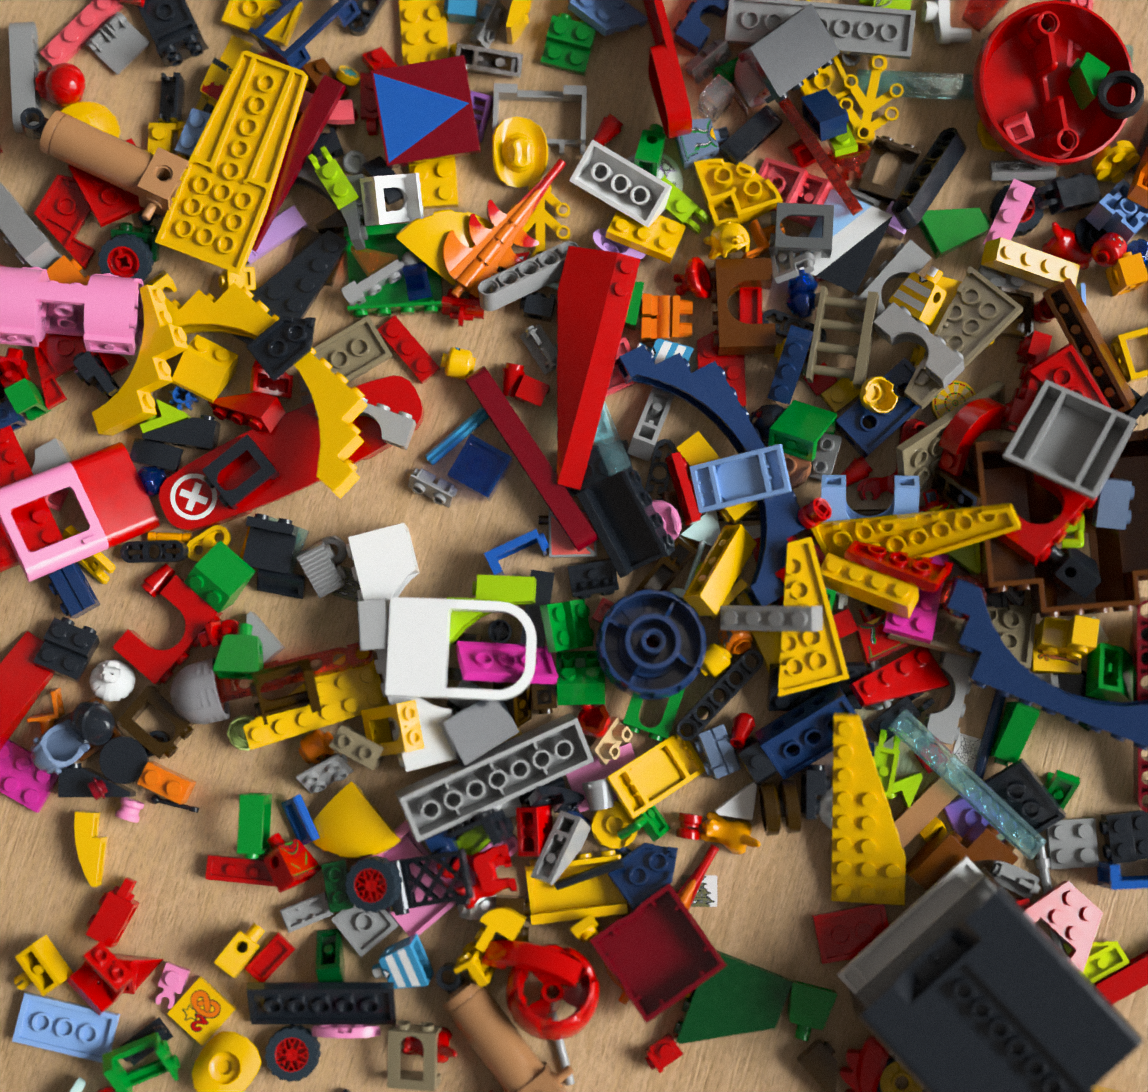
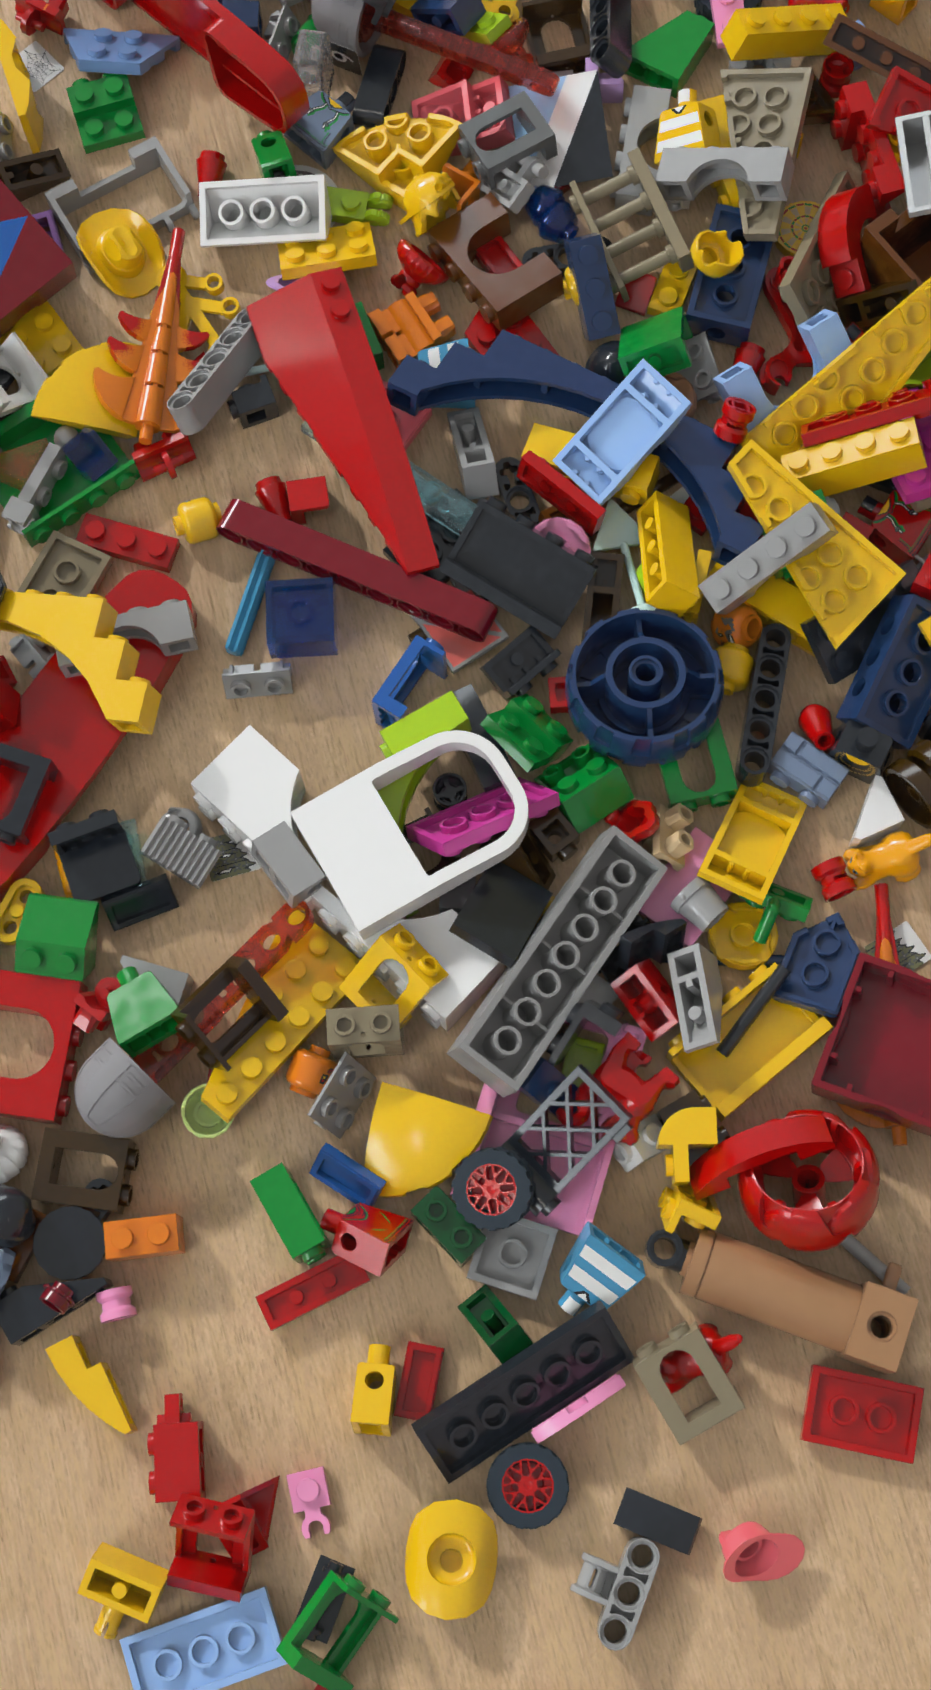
camera: 30 degrees left, 10 degrees down
black hinge [151,795,199,813] -> none
yellow tile [167,976,237,1046] -> none
light grey plate [280,891,334,933] -> none
light grey hinge [520,324,557,375] -> none
yellow plate [571,914,603,943] -> none

